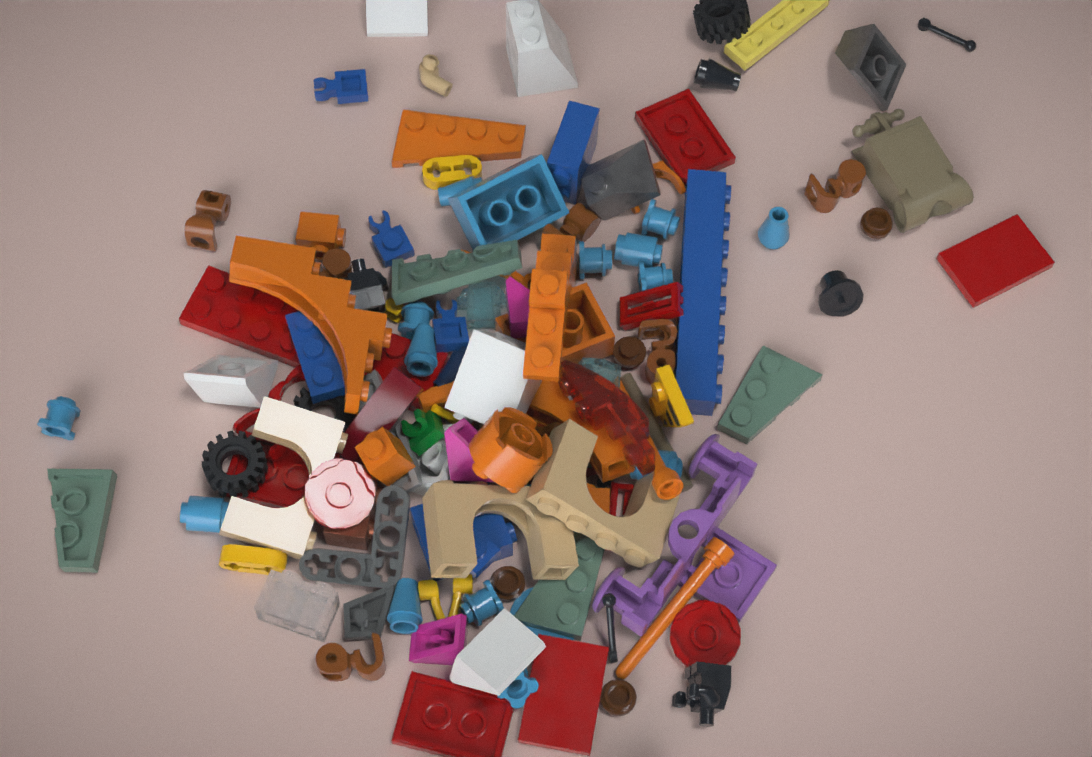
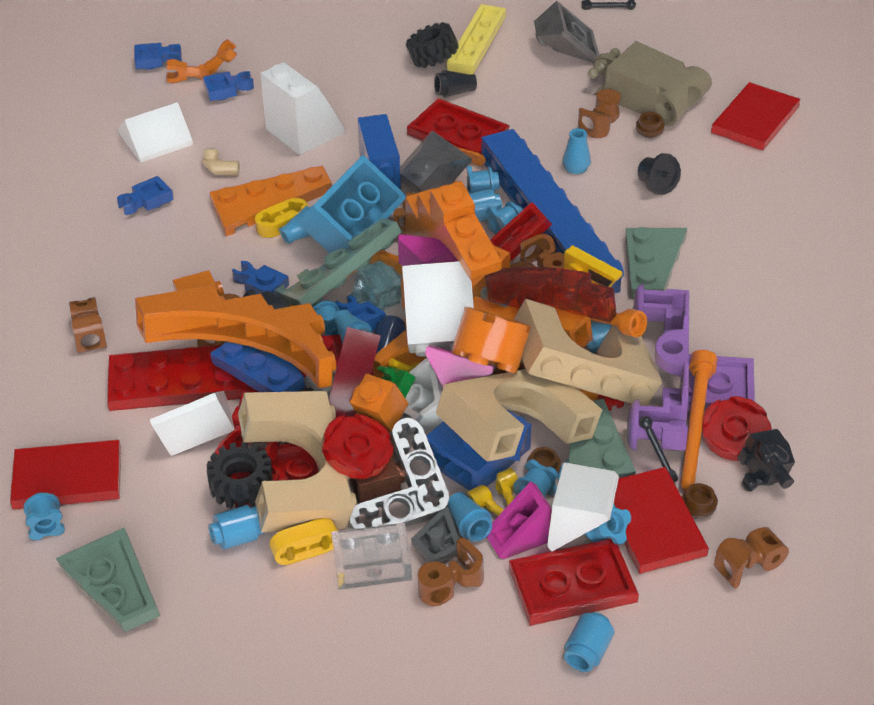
camera: 25 degrees left, 20 degrees down
none -> red tile [10,439,121,509]

